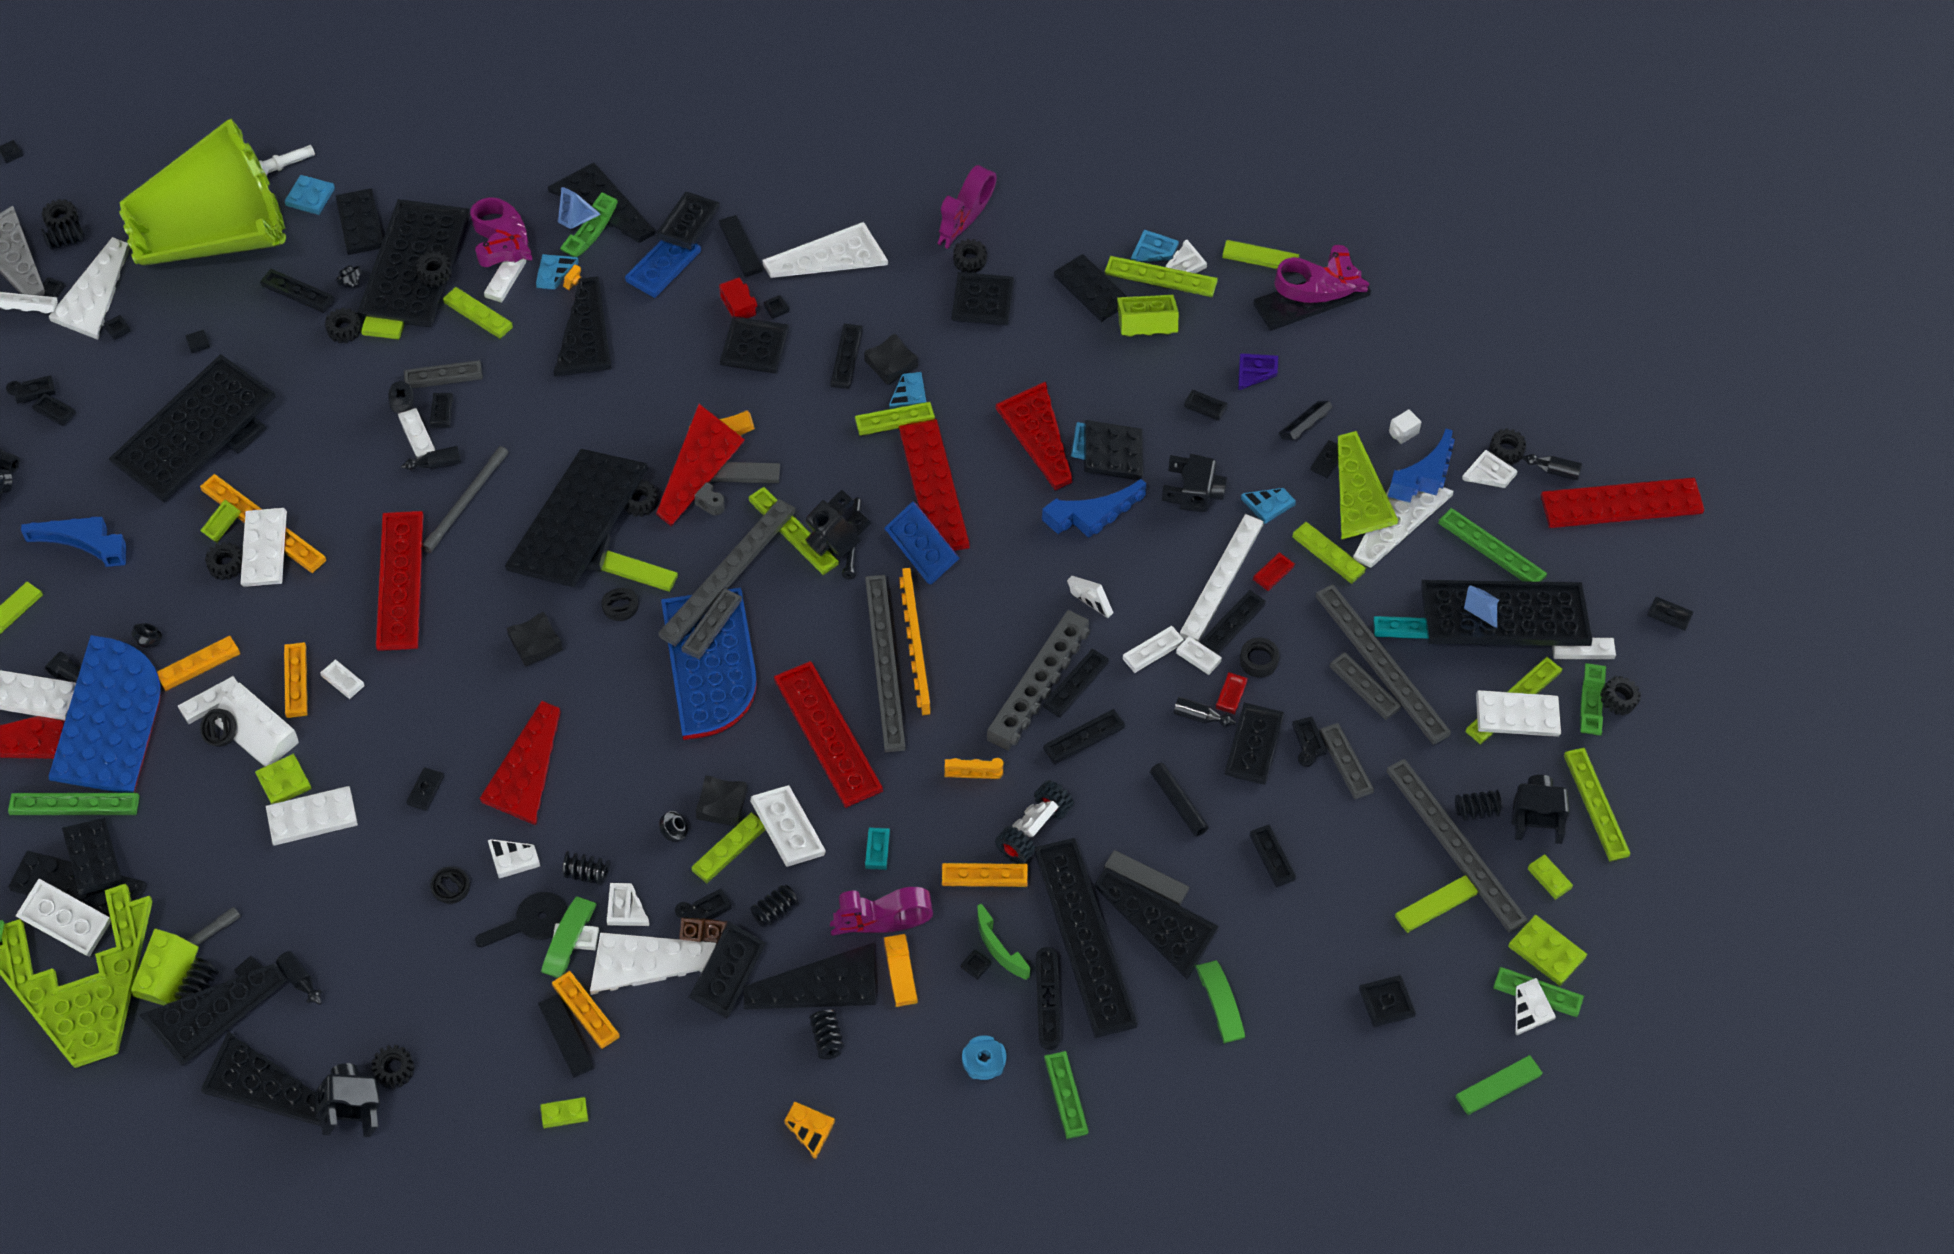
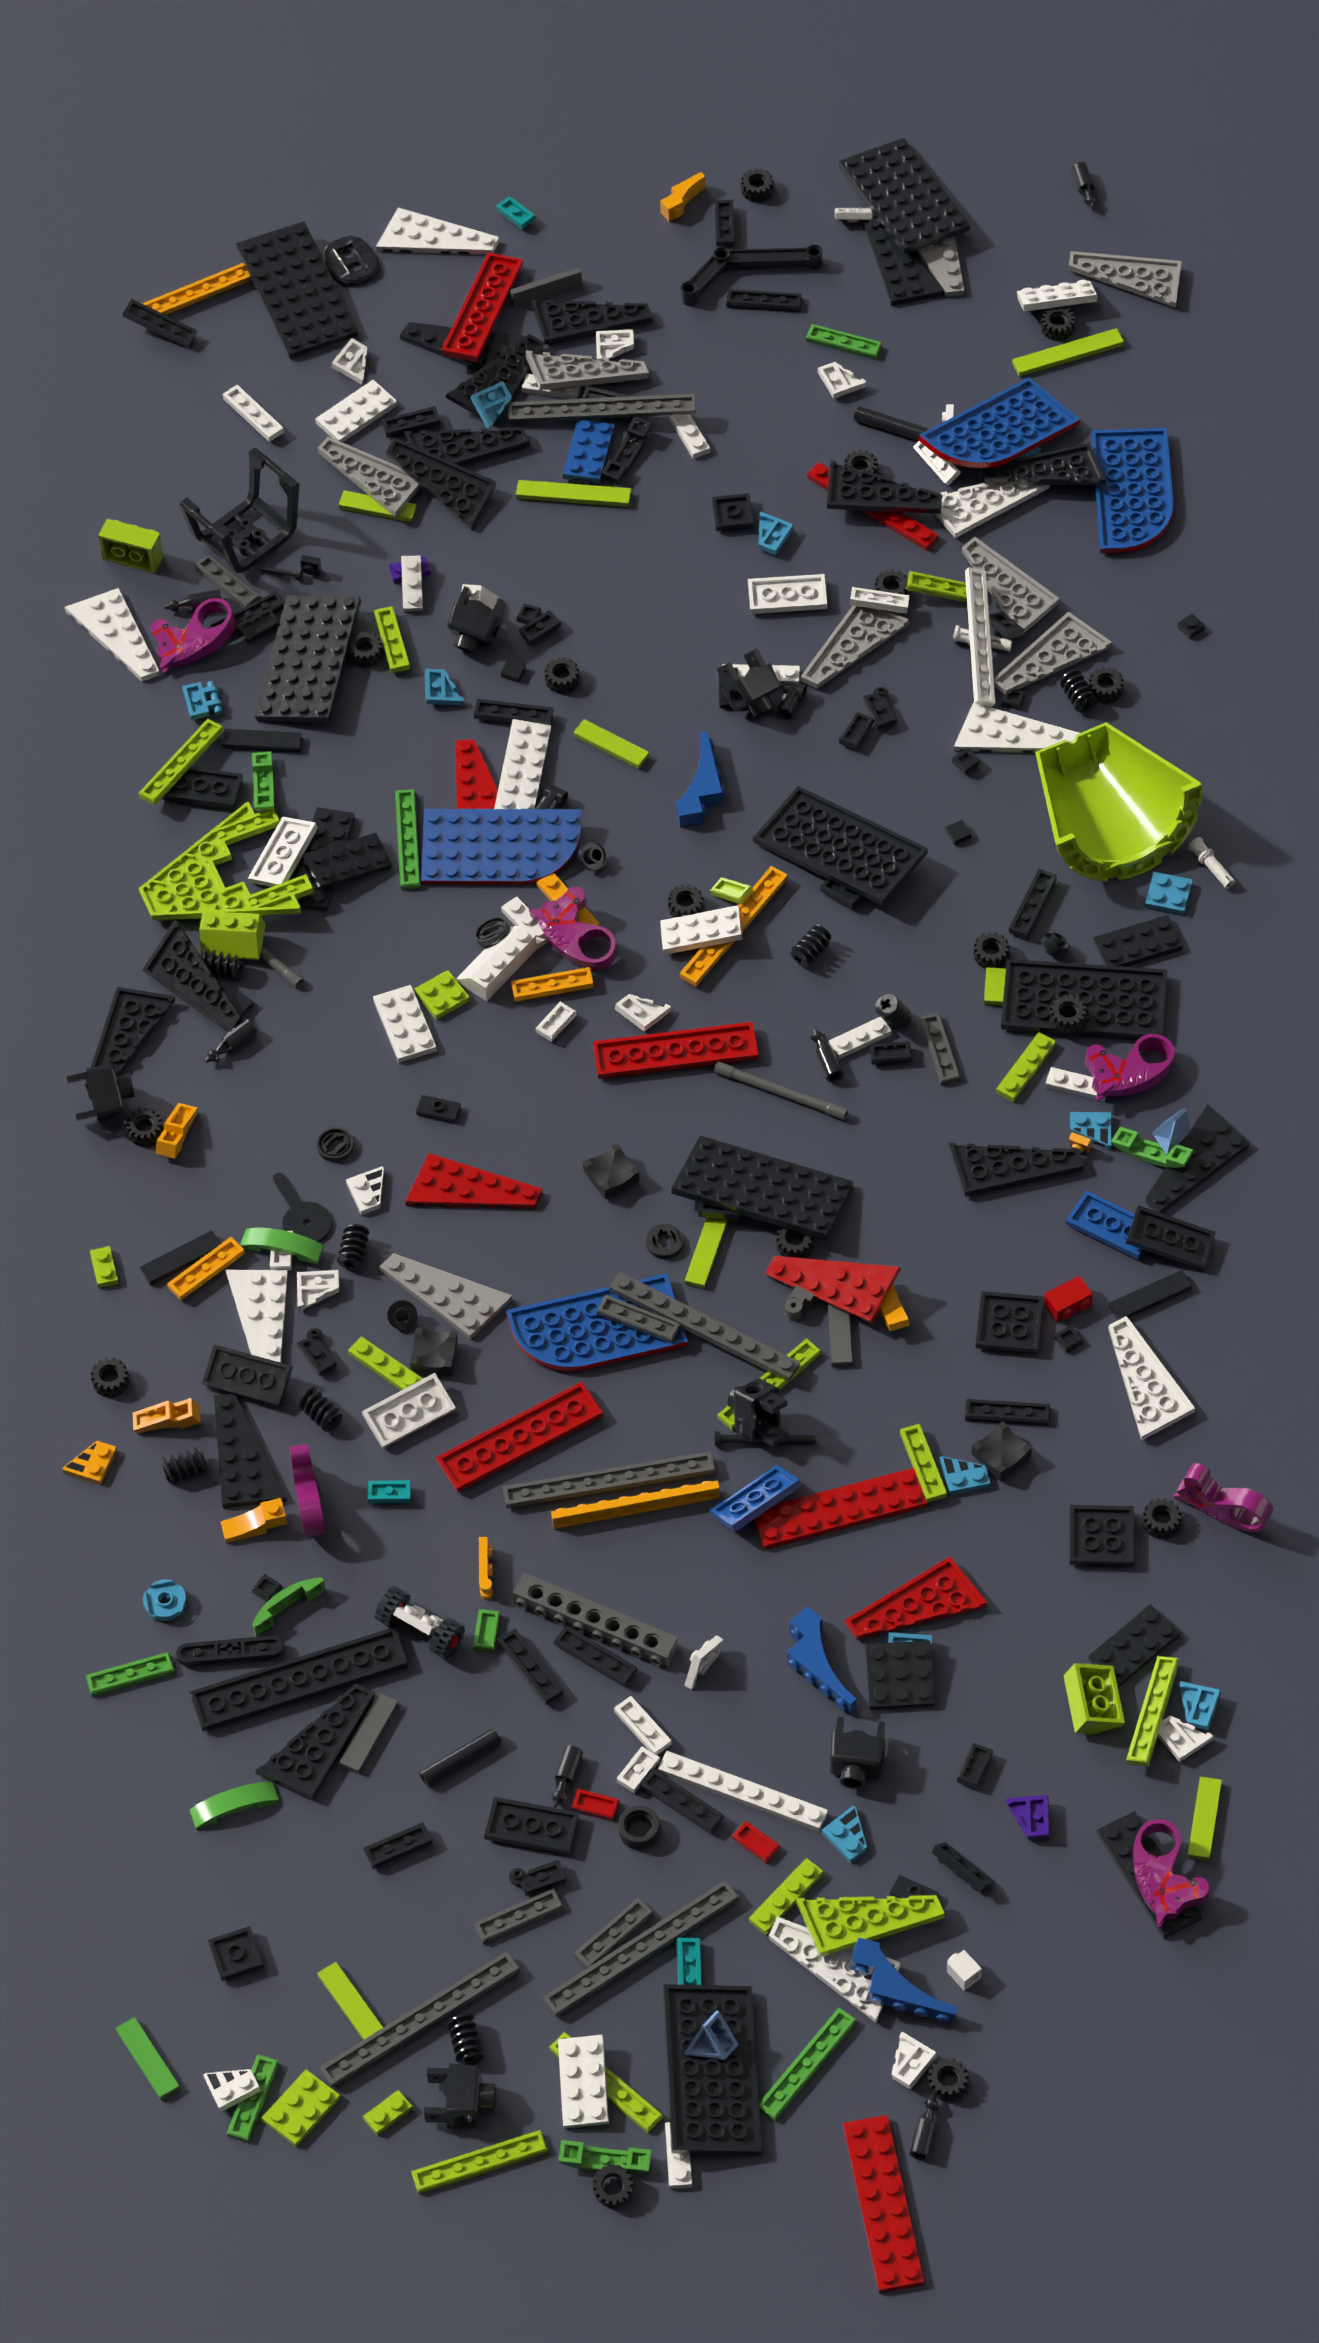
camera: 90 degrees right, 0 degrees up
reddish brown slope [679,918,727,943] -> none
light orange plate [942,863,1028,887] -> none
black plate [1647,597,1693,631] -> none
none -> black tyre [91,1357,129,1398]
none -> light orange slope [133,1398,201,1434]
none -> light orange slope [156,1103,198,1159]
none -> light grey wing [380,1253,513,1340]
none -> bright green tile [473,1609,500,1652]
none -> magenta animal [529,887,617,970]
none -> white wing [615,994,671,1031]
none -> black piece [790,924,832,968]

